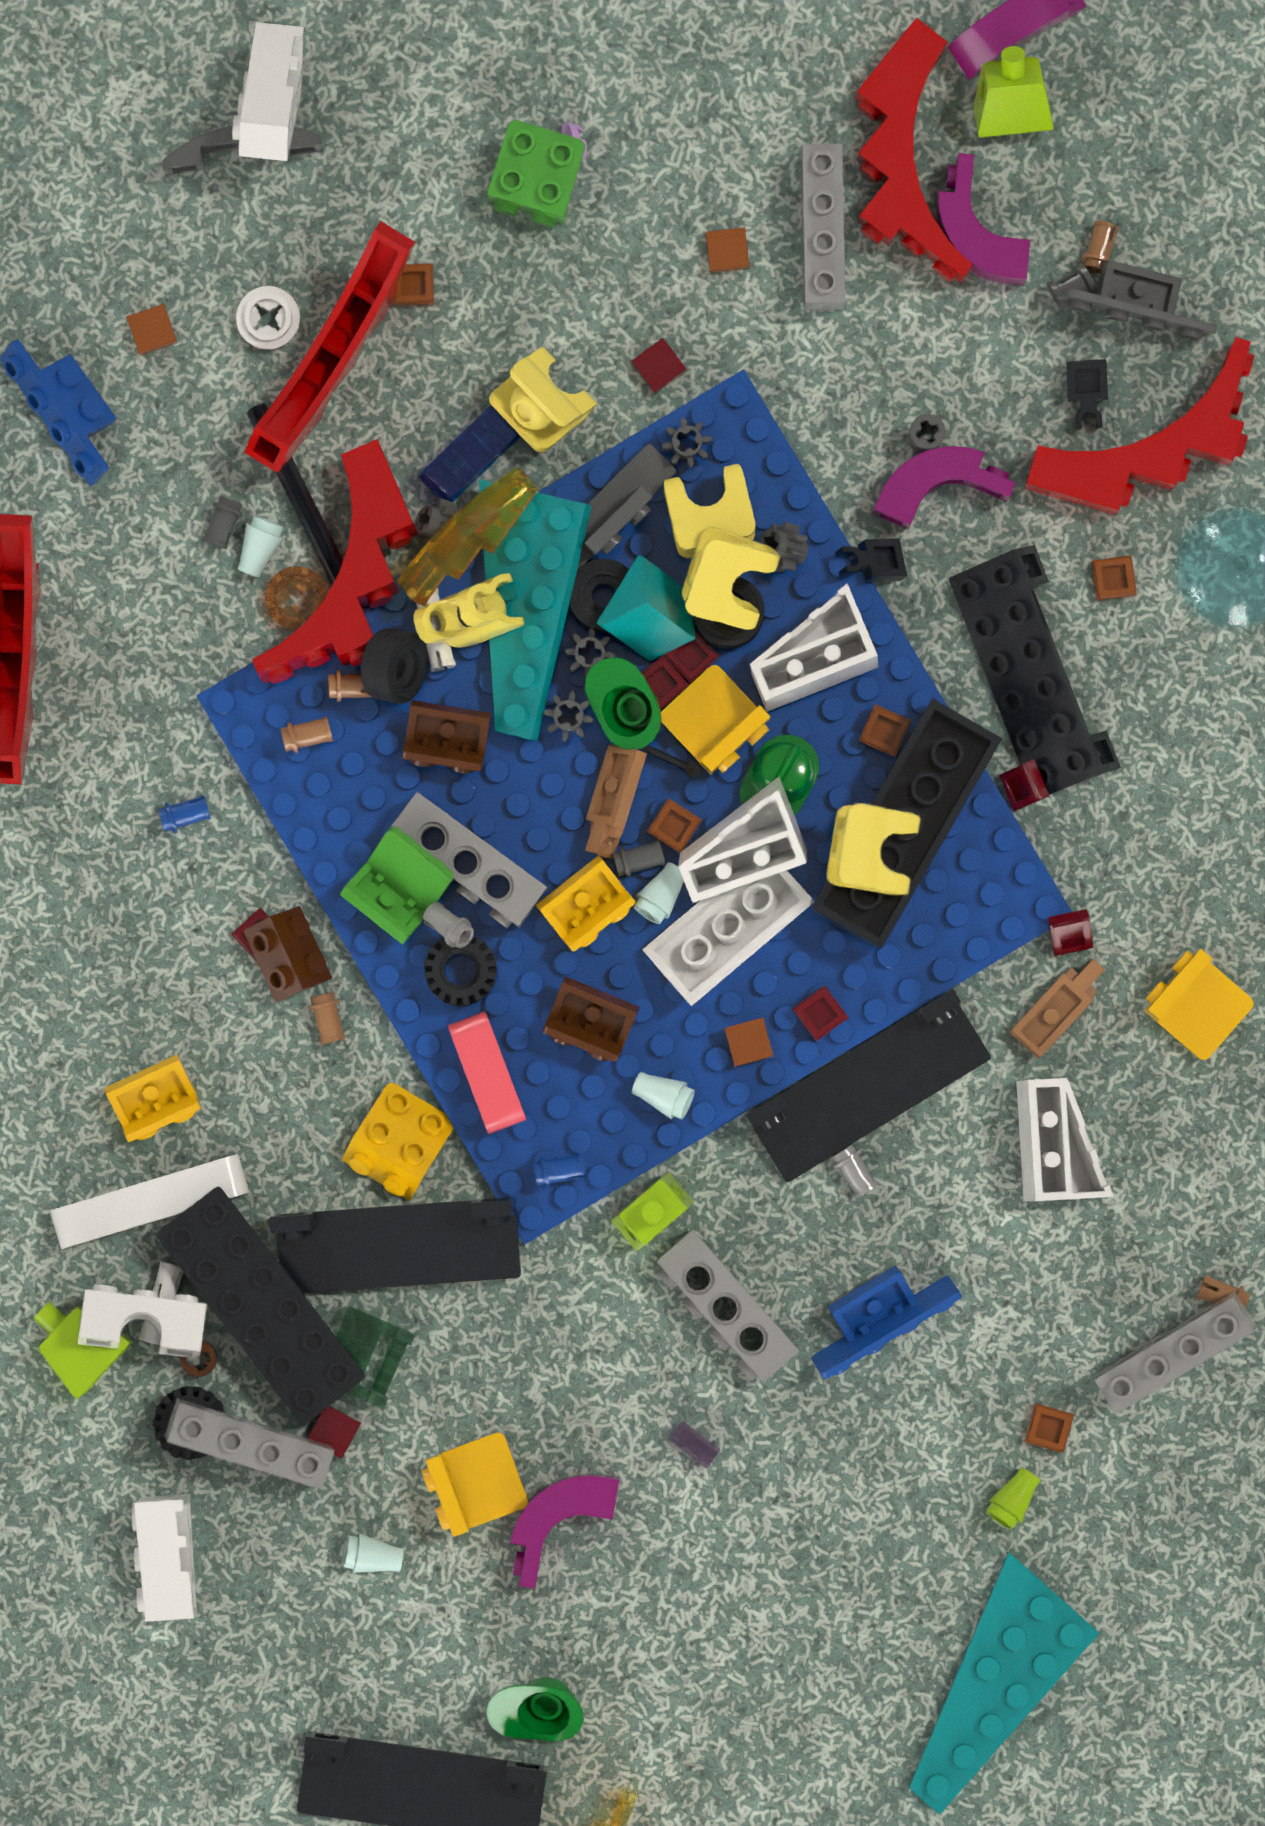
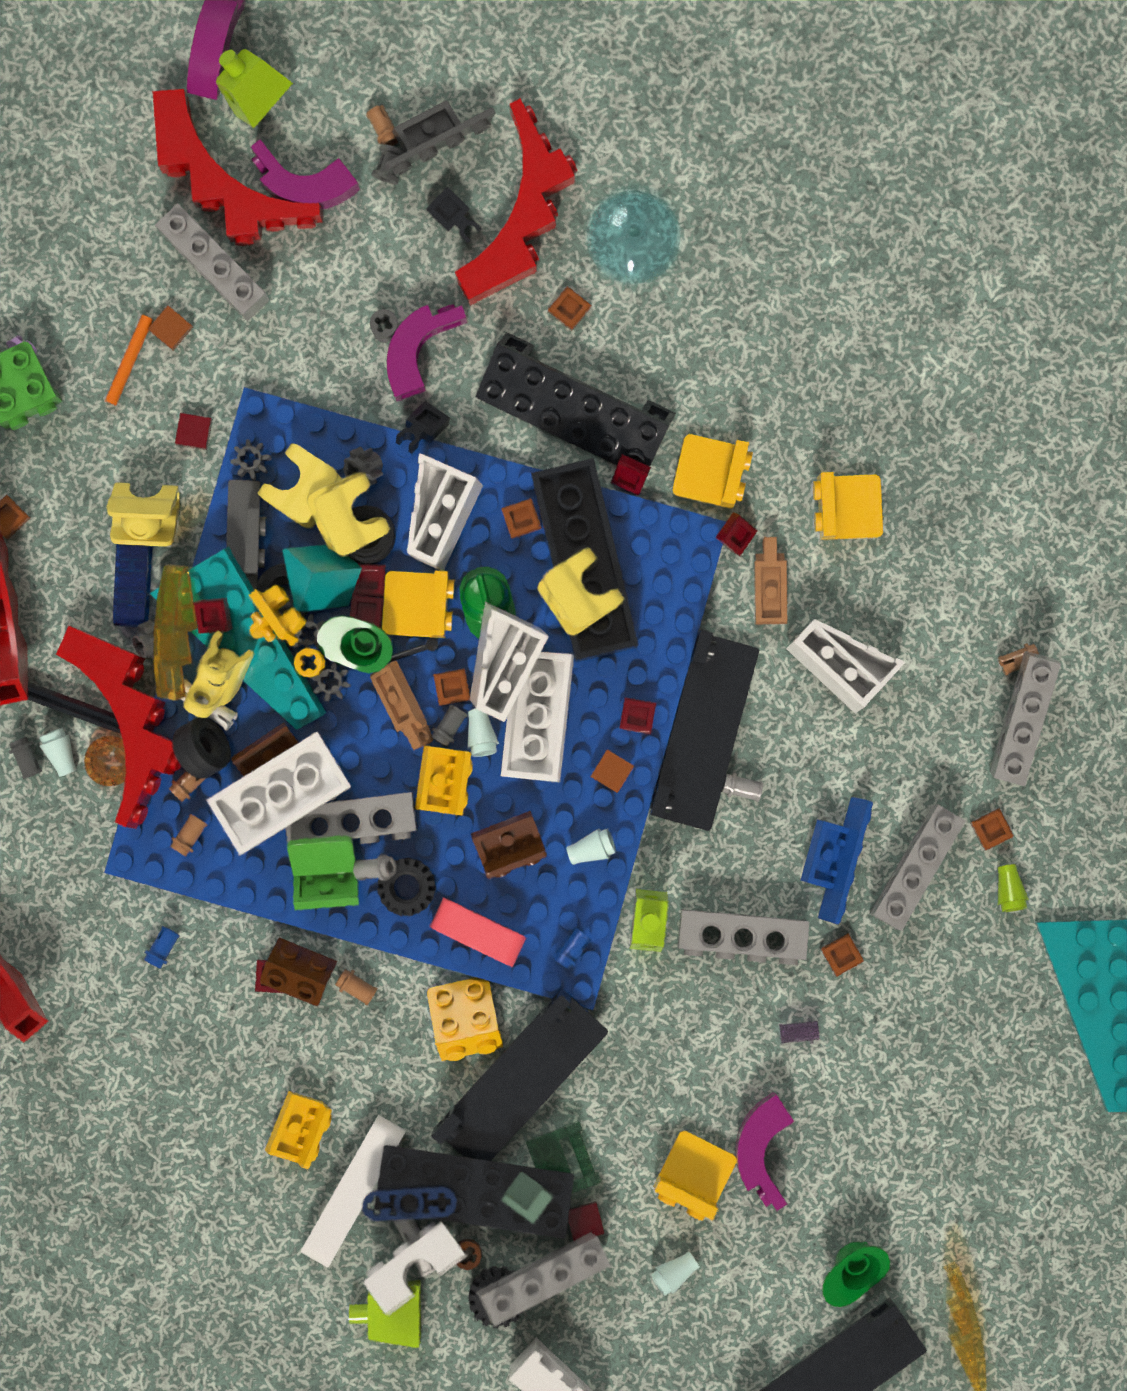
camera: 45 degrees left, 0 degrees up
none -> orange bar [105,315,153,406]
none -> dark red tile [193,598,232,634]
none -> white slope [207,732,351,855]
none -> yellow hips [249,585,307,646]
none -> yellow bush [294,648,326,677]
none -> dark blue beam [362,1186,457,1221]
none -> sand green panel [502,1172,553,1223]
none -> yellow bracket [672,434,753,509]
none -> dark orange tile [820,933,864,977]
none -> light grey brick [869,805,966,931]

